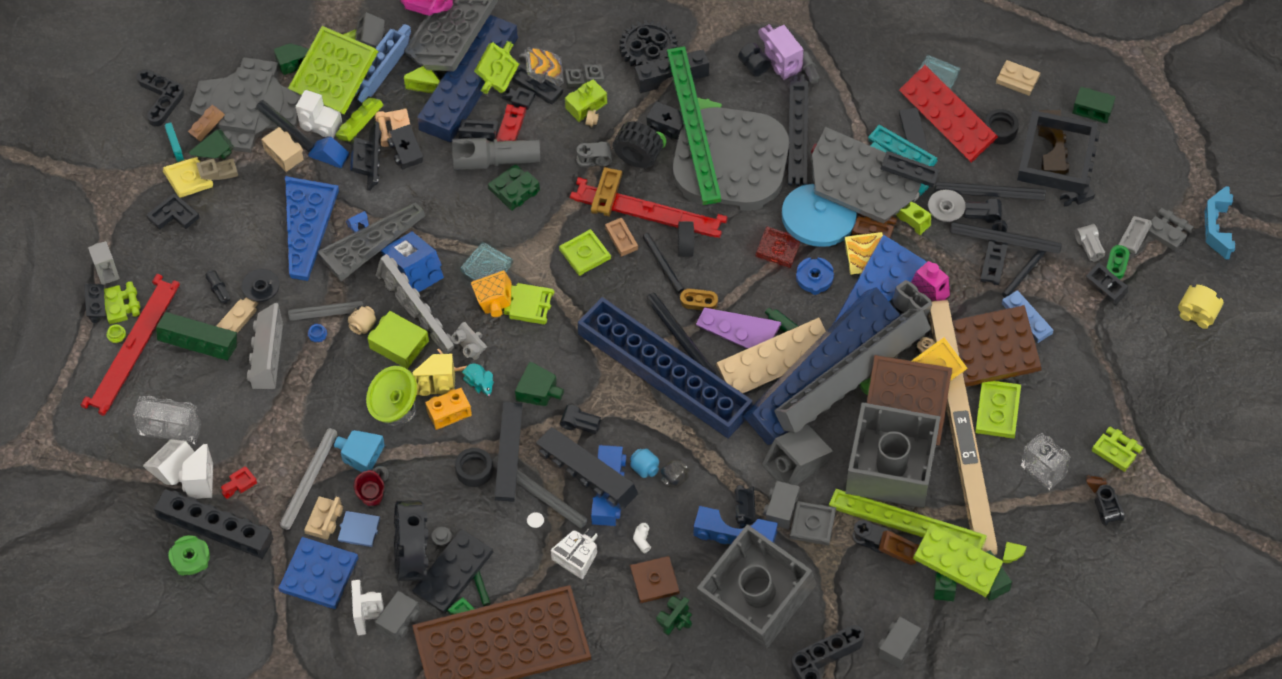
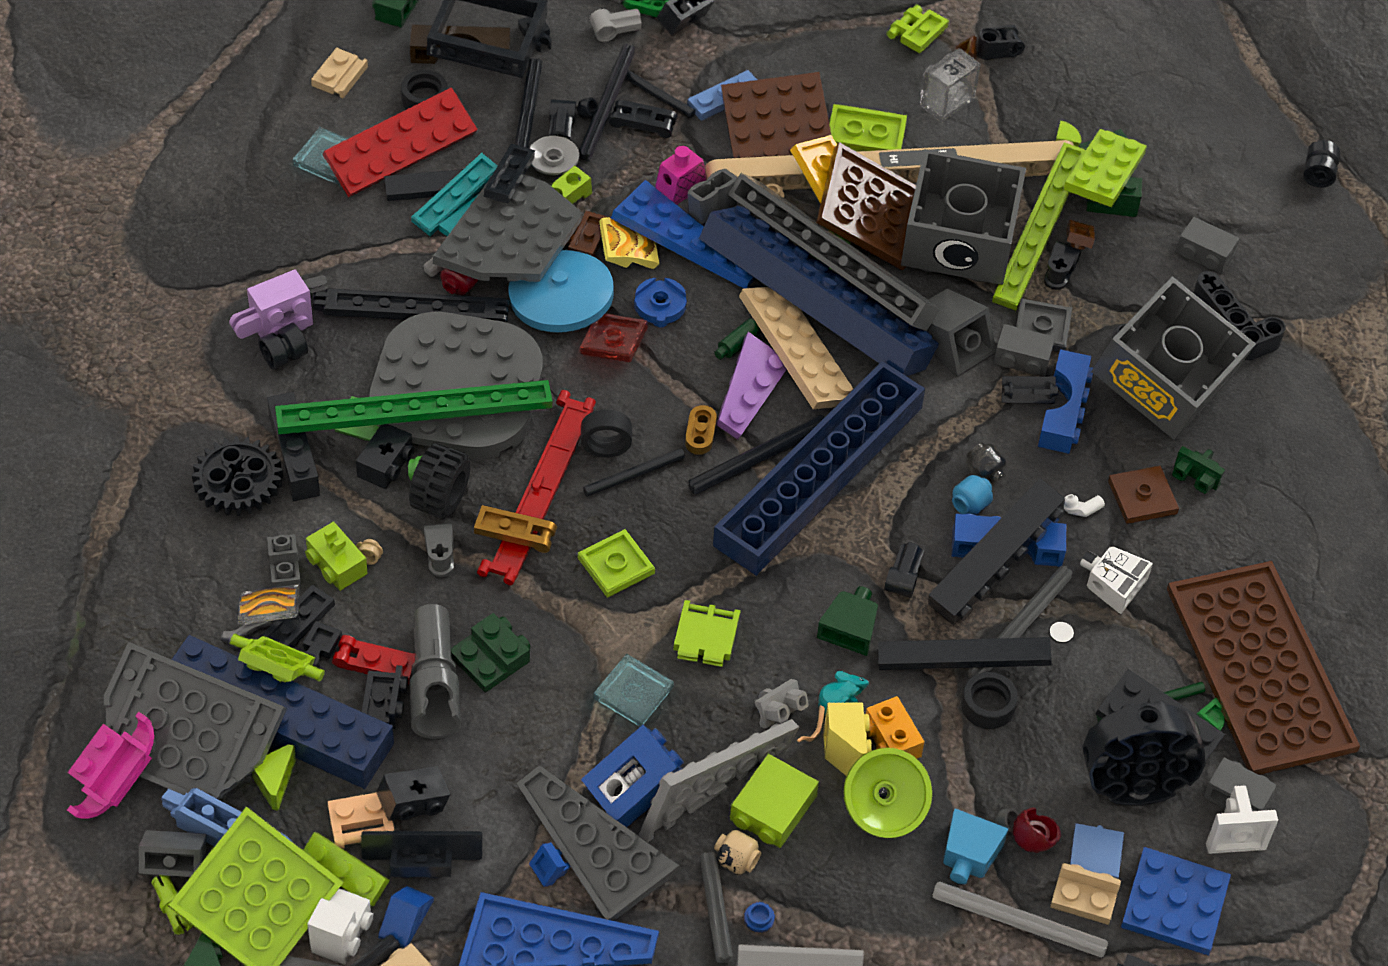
camera: 95 degrees left, 5 degrees down
light orange torso [471,270,511,317] -> none
medium nougat plate [605,218,638,256] -> none

